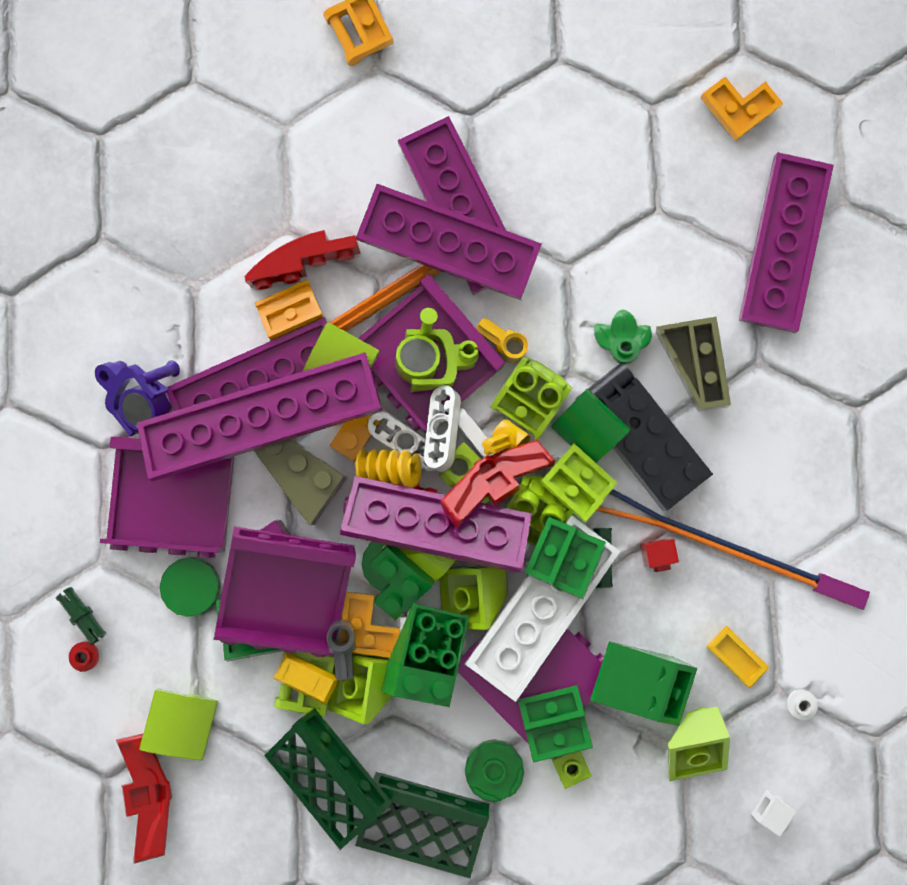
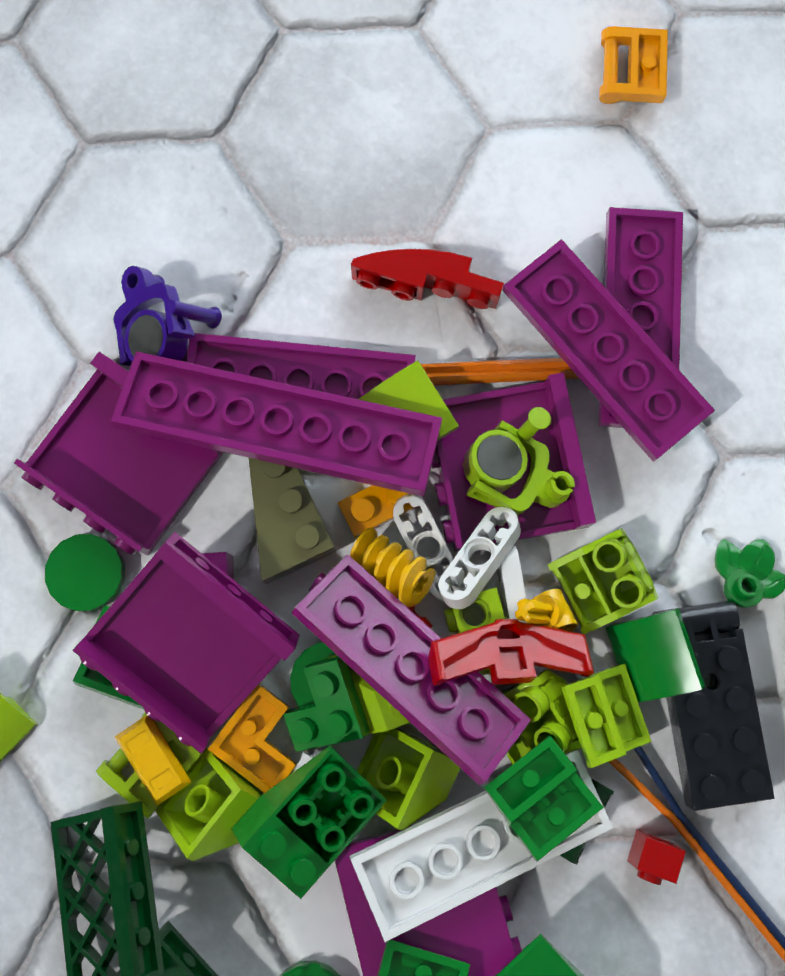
camera: 25 degrees right, 5 degrees down
light orange plate [255,280,324,341] -> none
dark grey axle [327,619,356,681] -> none
yellow axle [476,318,528,363] -> none

